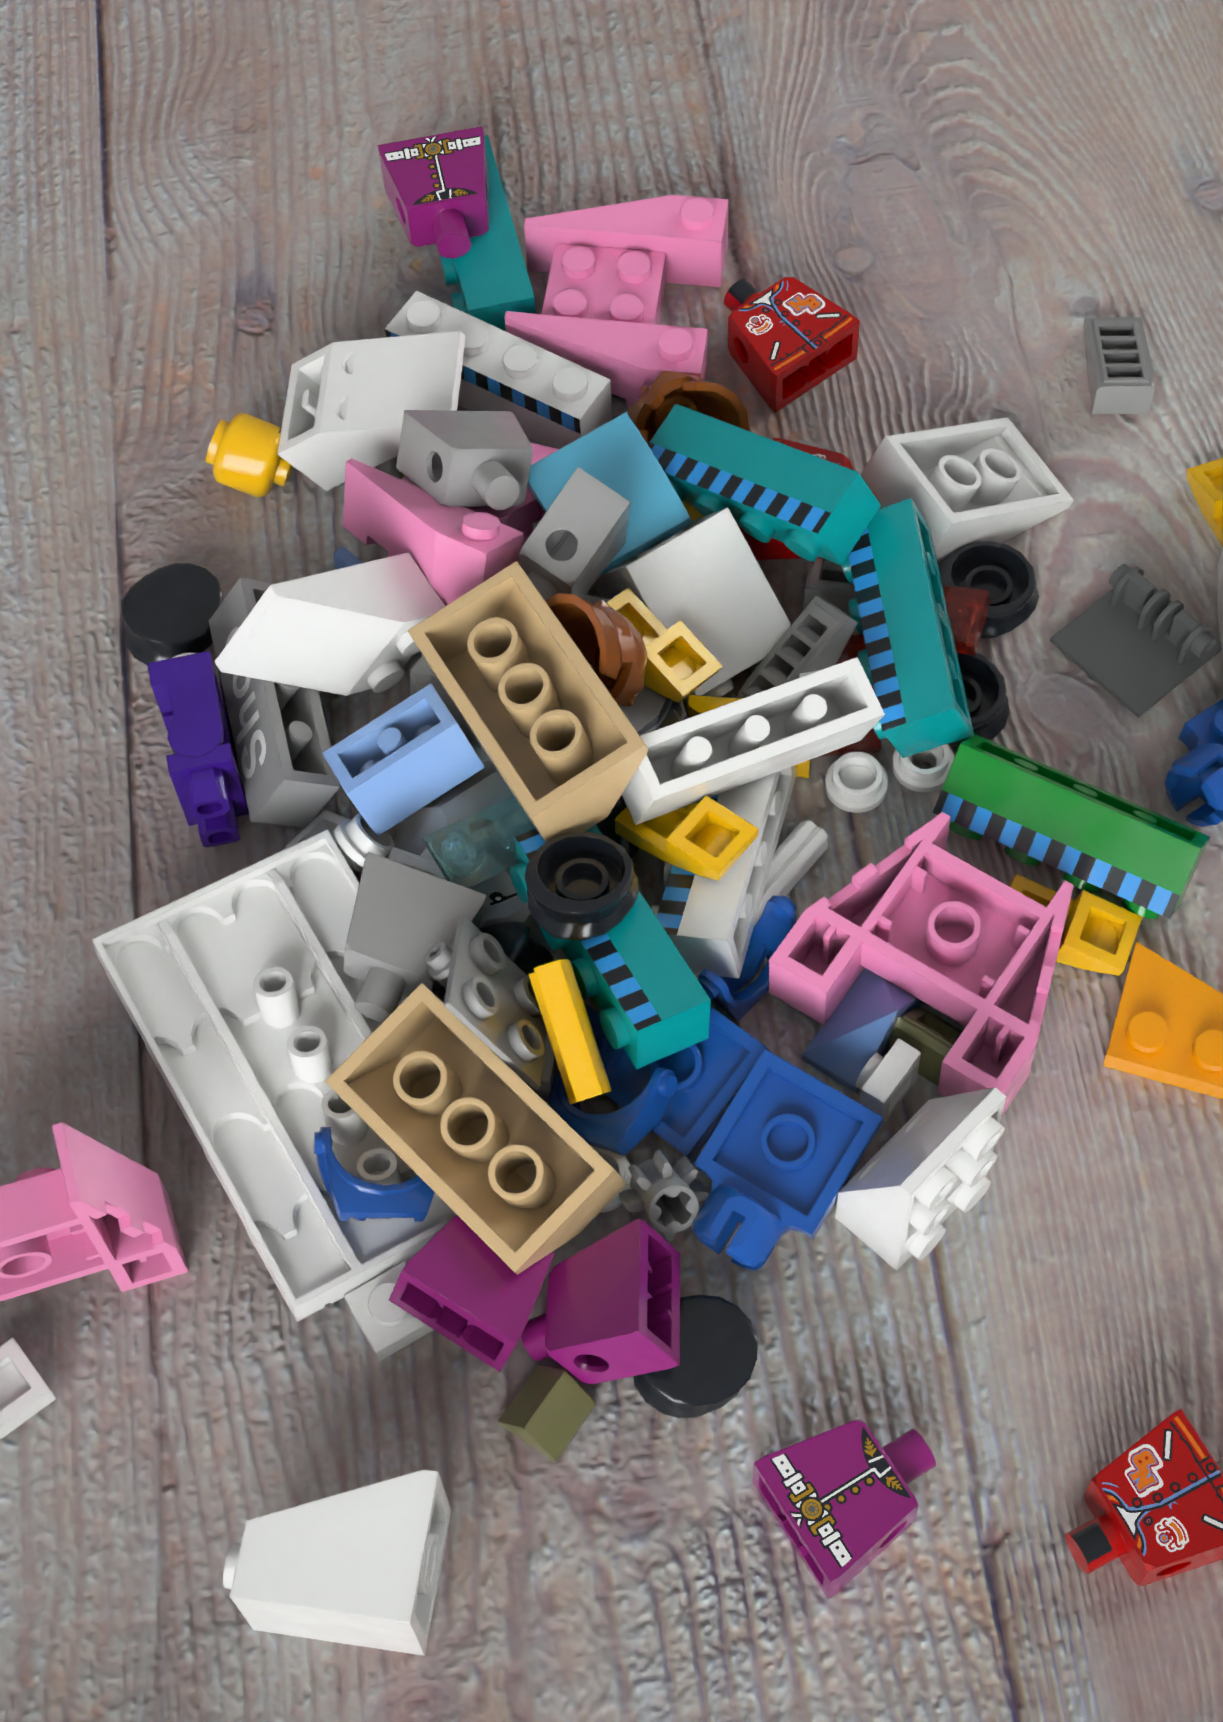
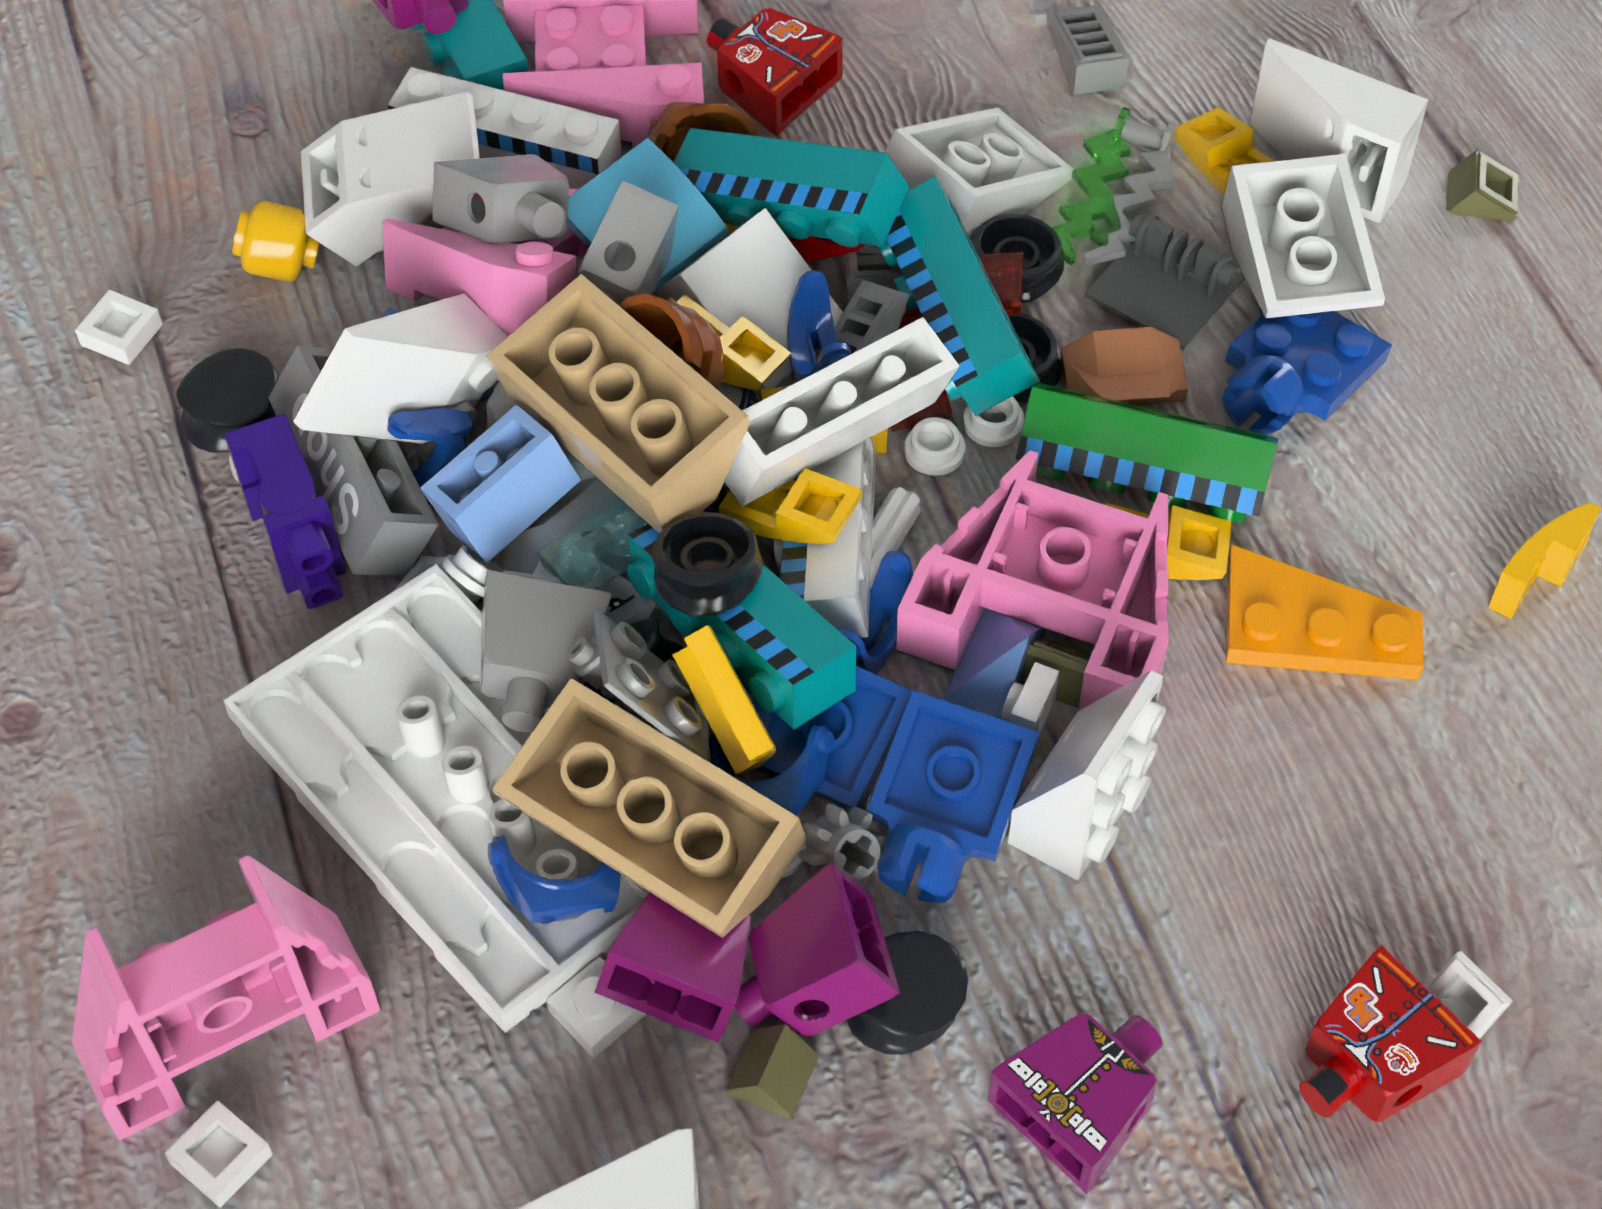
camera: 15 degrees left, 5 degrees down
none -> white plate [75,290,163,365]
none -> blue helmet [387,408,473,505]
none -> blue helmet [787,271,851,382]
none -> piece [1051,107,1176,266]
none -> nougat slope [1060,327,1188,405]

